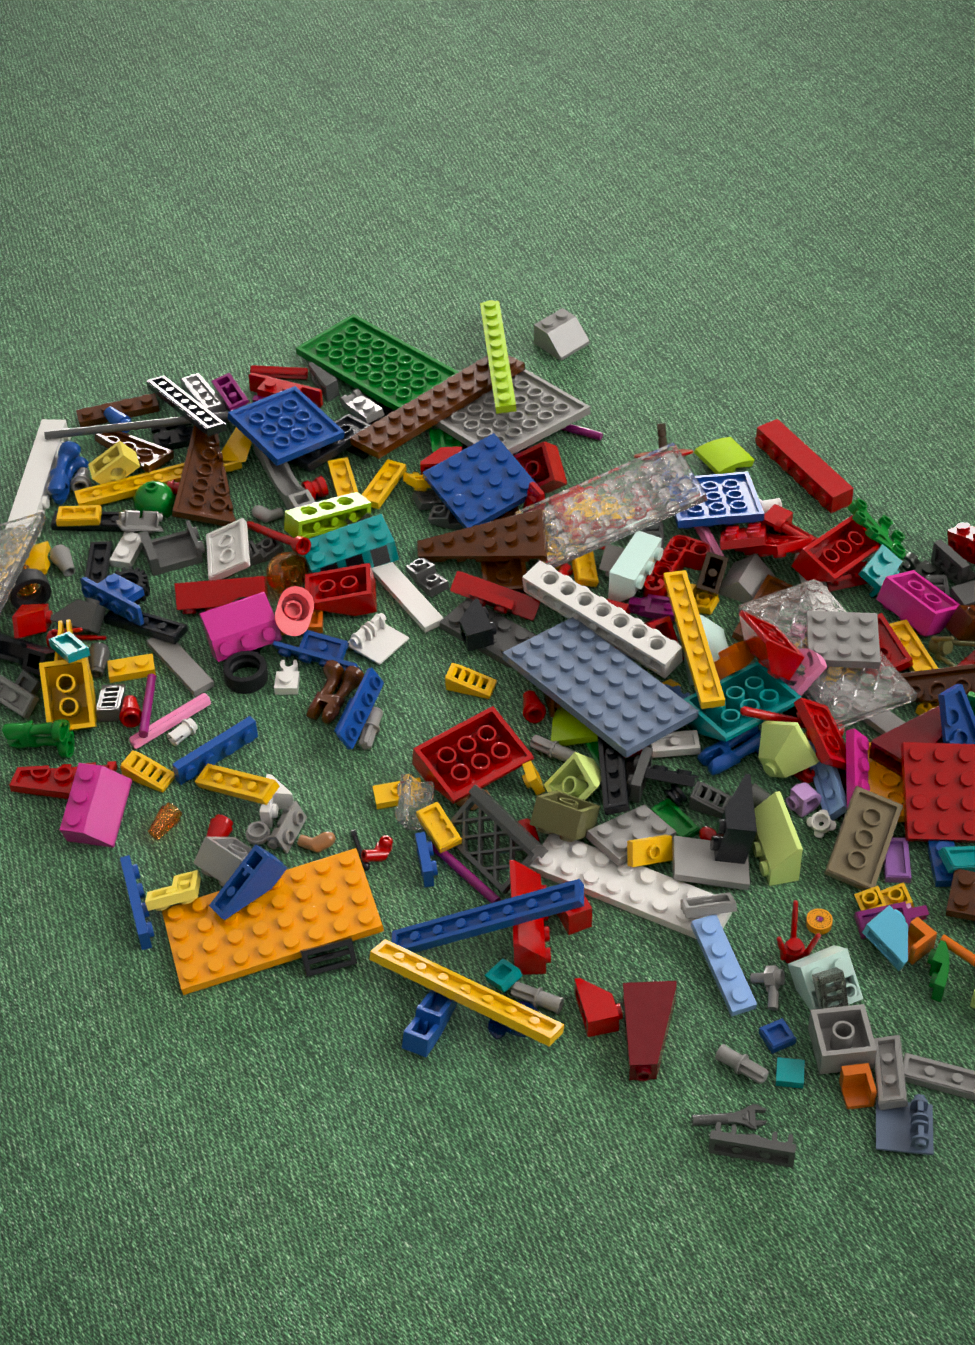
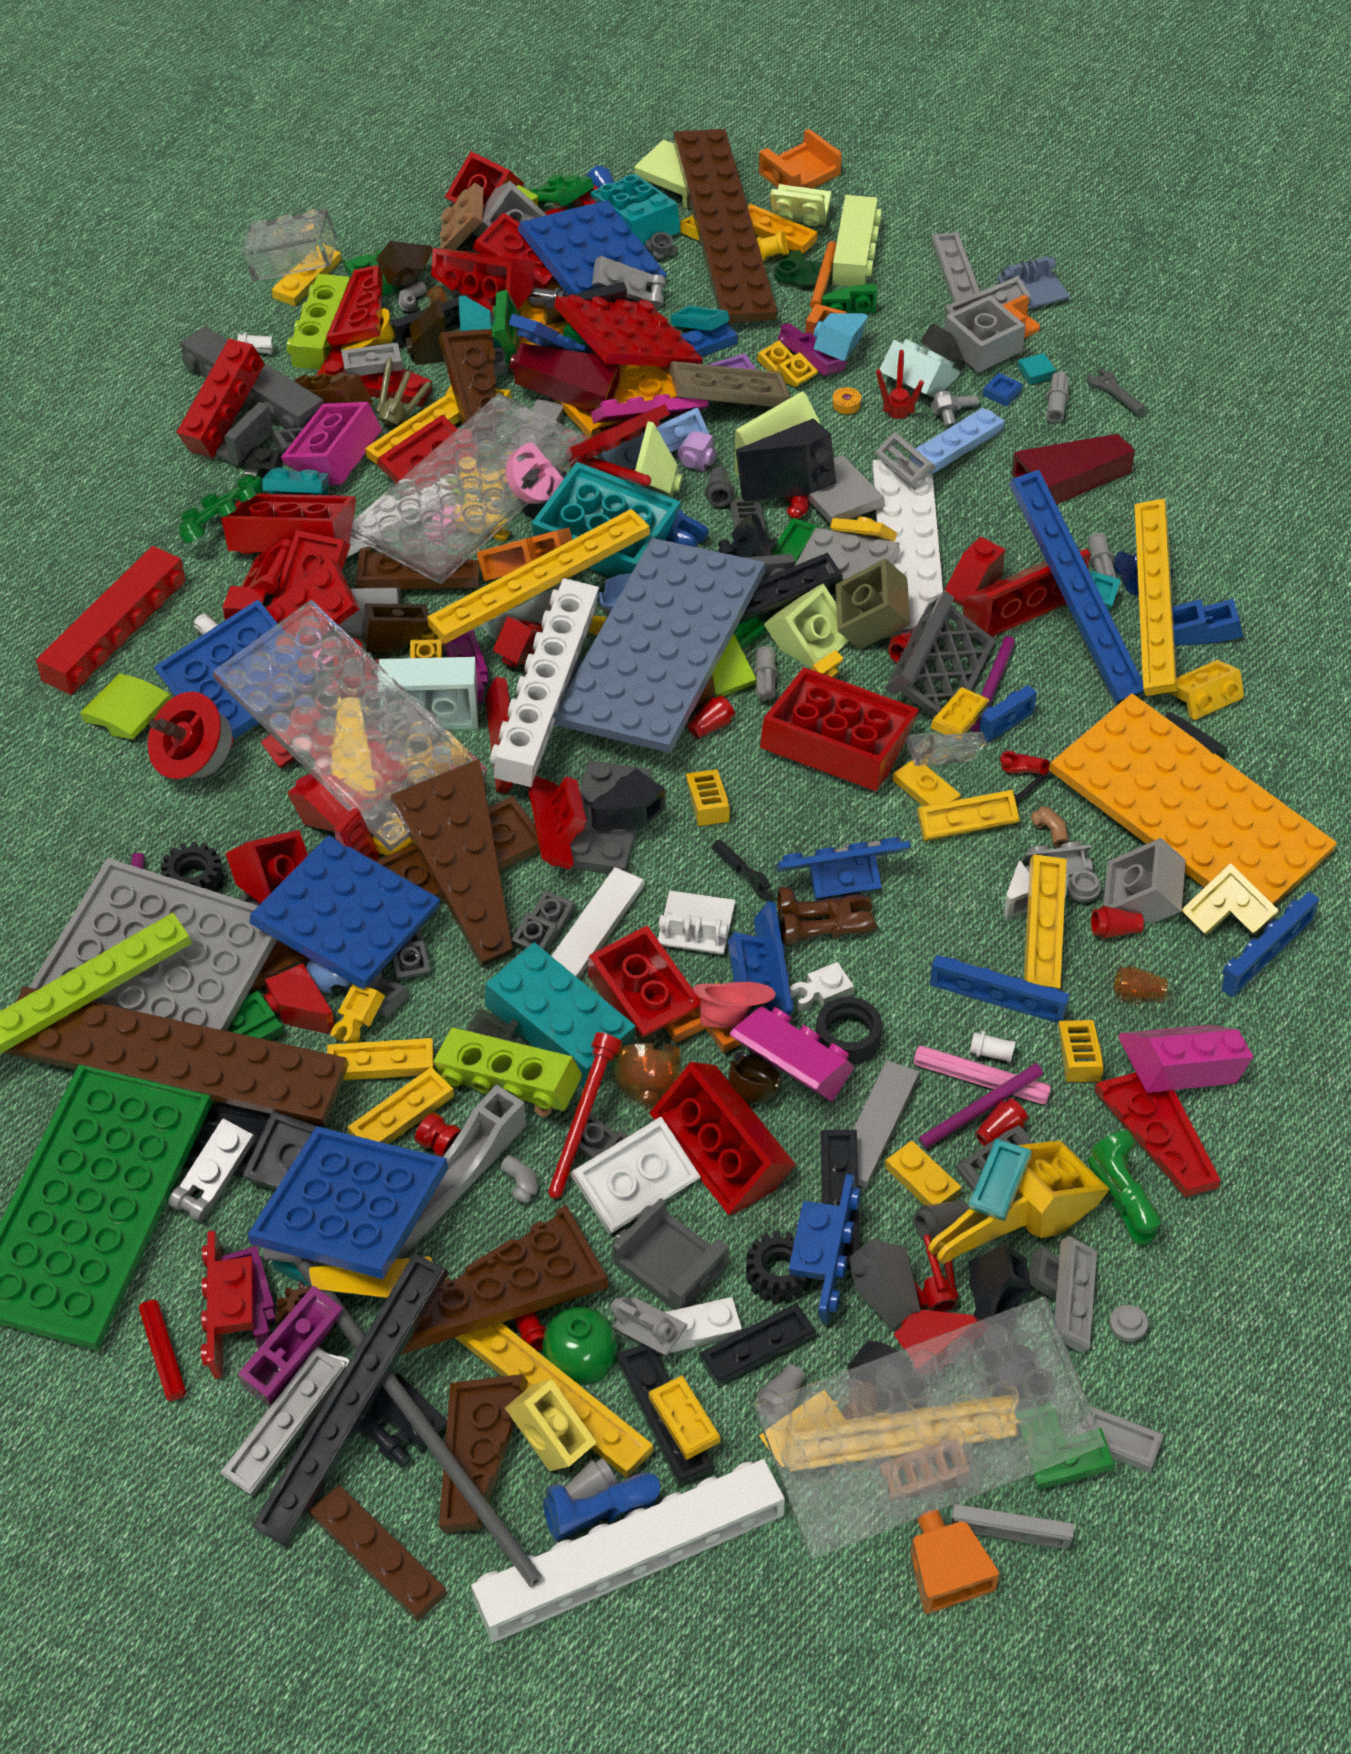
camera: 120 degrees left, 5 degrees up
blue cone [103,406,132,433] -> none
blue slope [209,844,287,920] -> none
dark grey slope [309,362,339,401] -> none
red slope [574,978,623,1037] -> none
dark grey plate [708,1122,796,1168] -> none
red slope [739,610,805,681] -> none
light grey plate [806,611,881,669] -> none
white plate [806,809,836,838] -> none
none -> black tyre [160,842,224,893]
none -> black piece [712,839,771,900]
none -> yellow tile [916,790,1020,841]
none -> yellow bracket [1168,660,1244,720]

